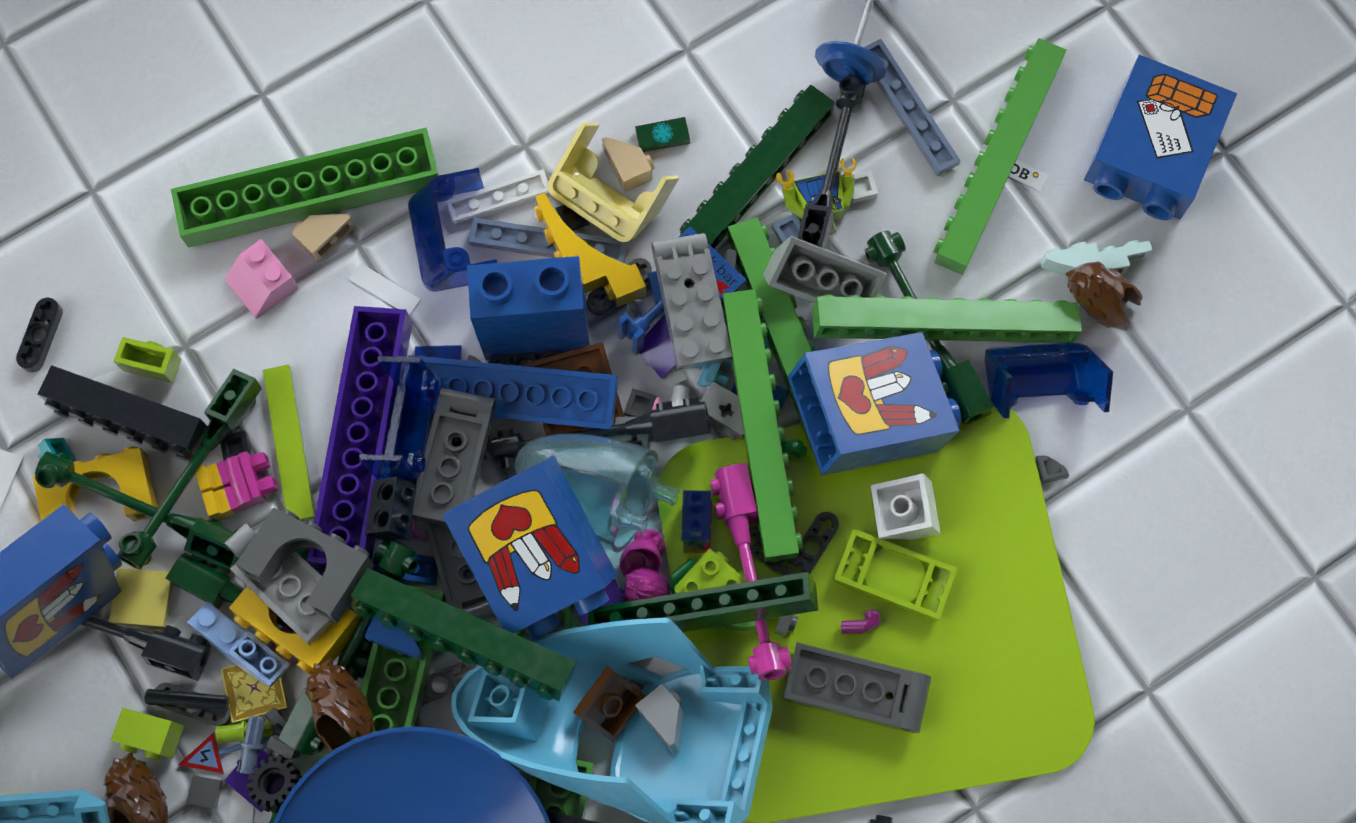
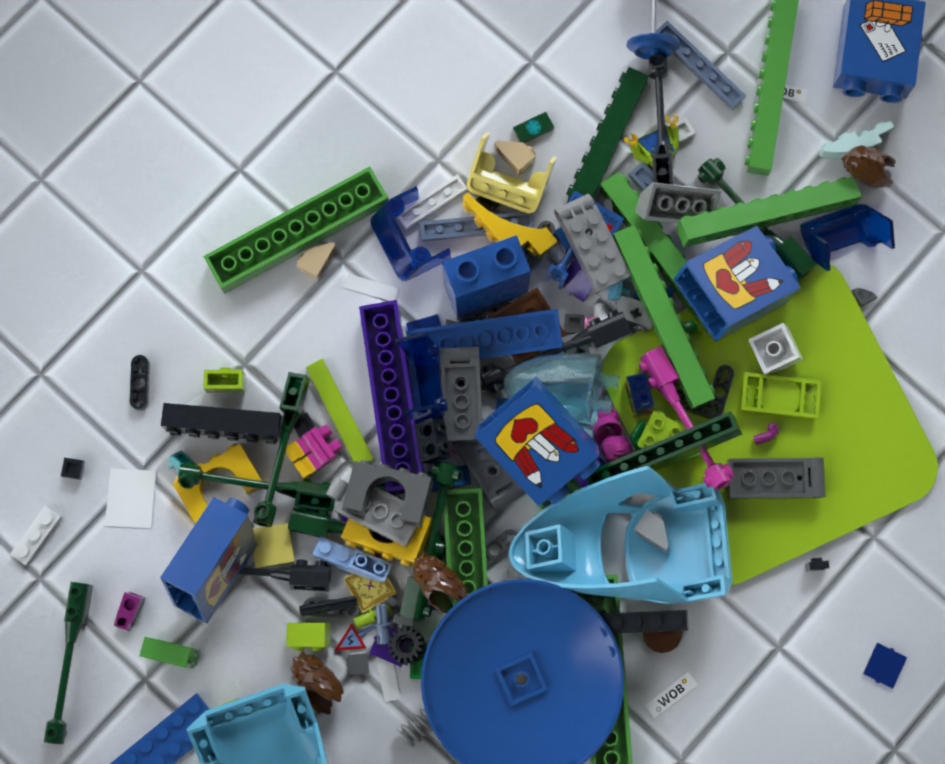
camera: 15 degrees left, 5 degrees up
bright pink slope [225,239,299,319] -> none
dark green brick [350,568,576,701] -> none
blue slope [365,618,424,661] -> none
reddish brown plate [573,666,646,743] -> none
dark grey plate [775,615,799,638] -> none

